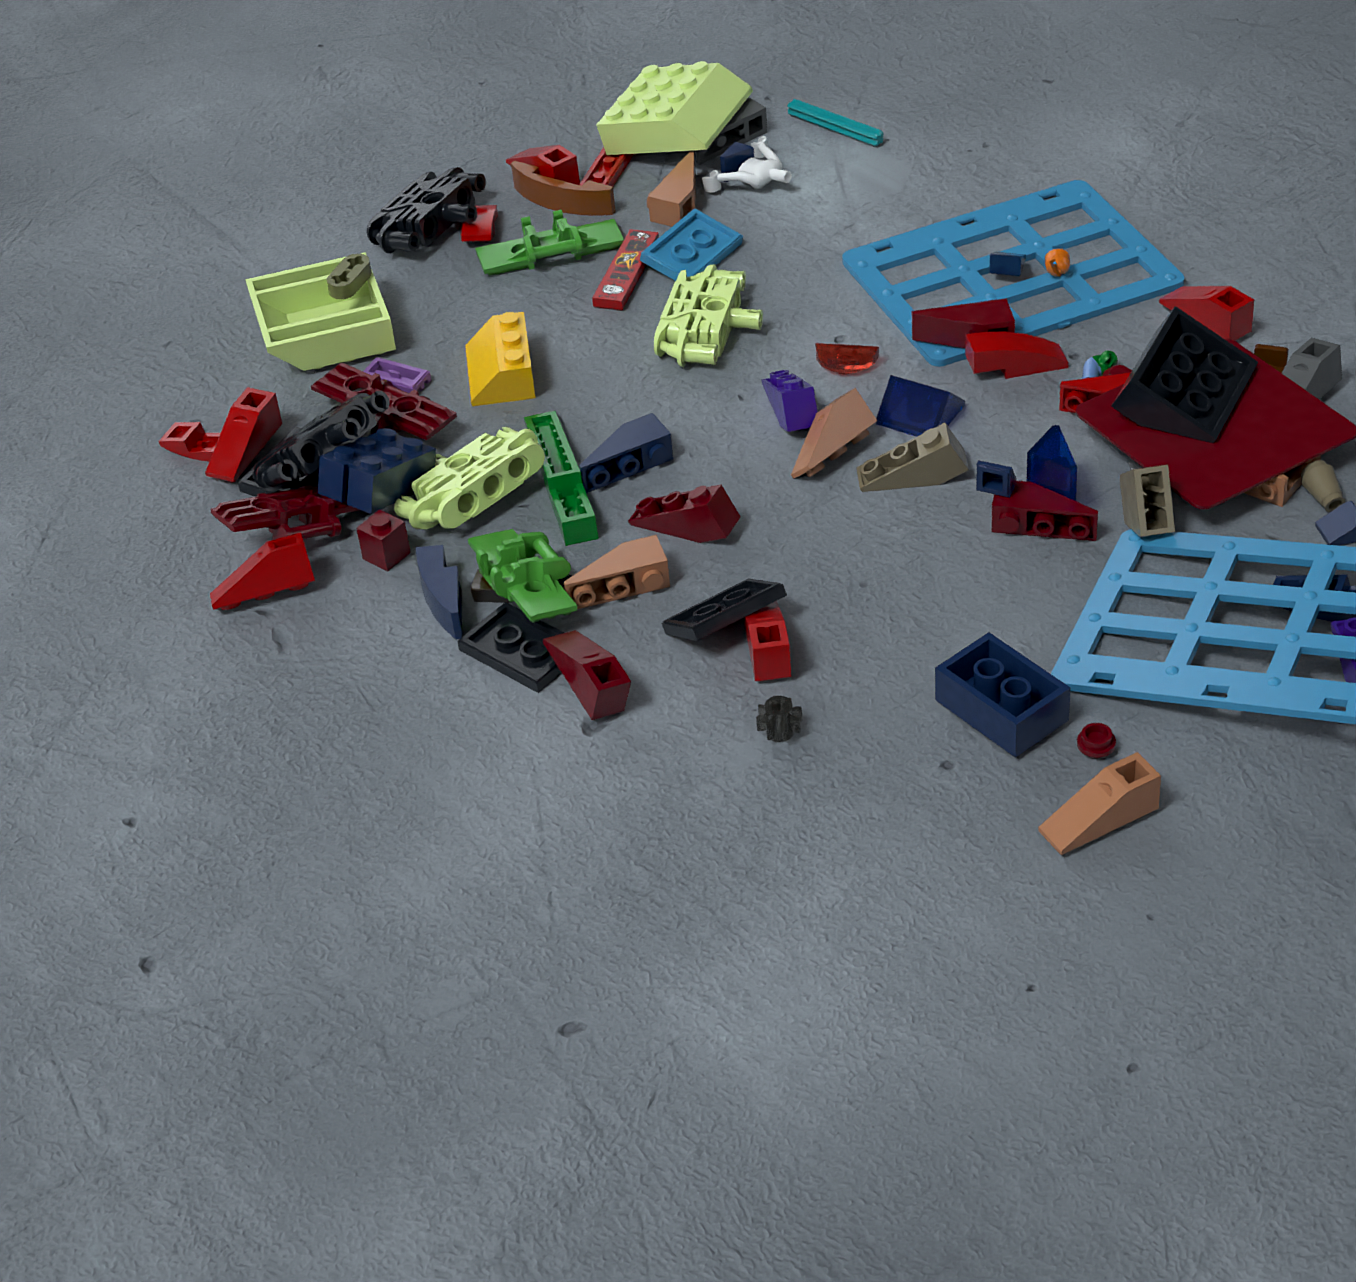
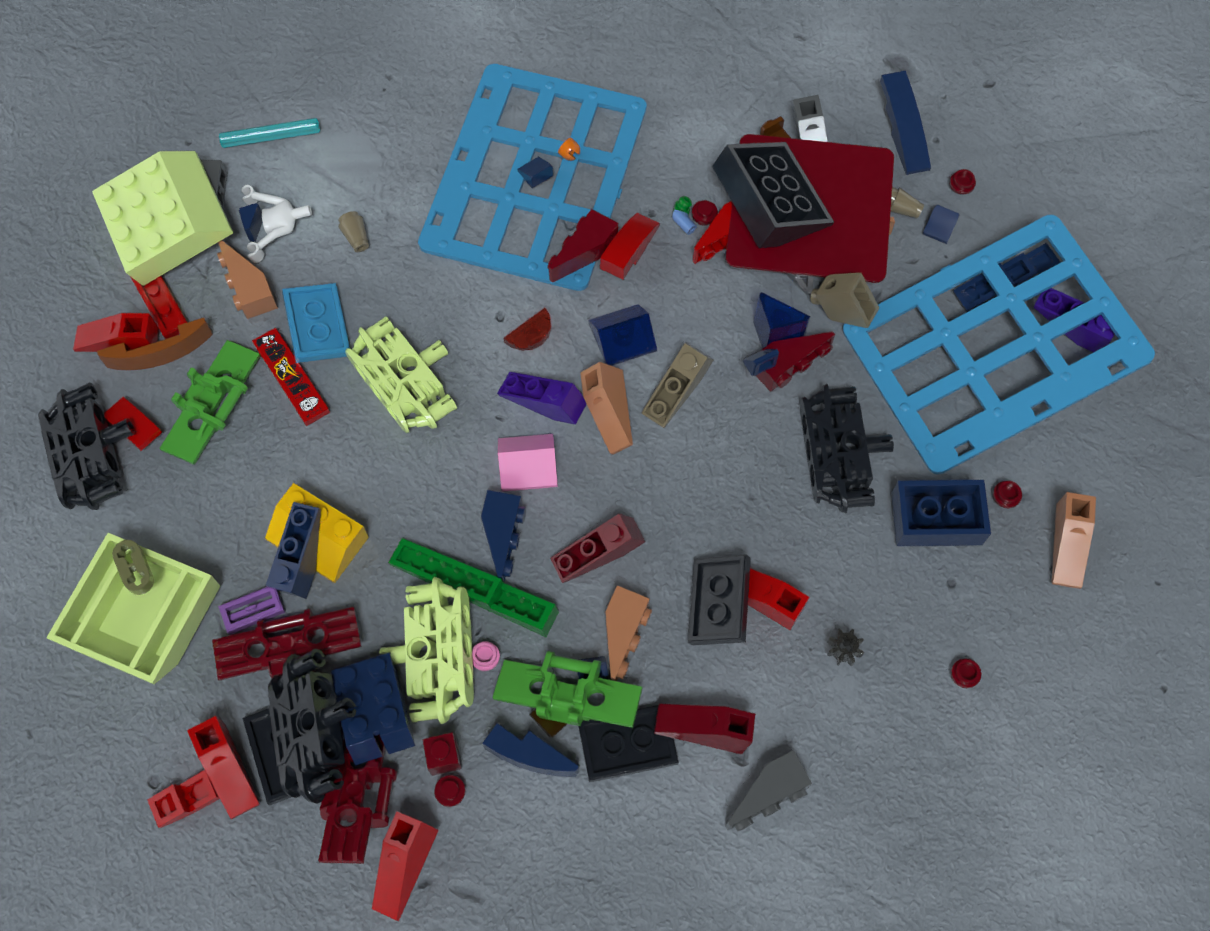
camera: 55 degrees left, 25 degrees up
red slope [1159,286,1255,341] -> none
none -> dark blue slope [265,502,321,599]
none -> dark tan cone [338,211,369,253]
none -> dark red plate [434,775,466,807]
none -> bright pink plate [472,641,500,671]
none -> bright pink slope [498,434,558,492]
none -> dark grey slope [725,750,812,832]
none -> black piece [800,384,894,513]
none -> dark red plate [951,658,982,689]

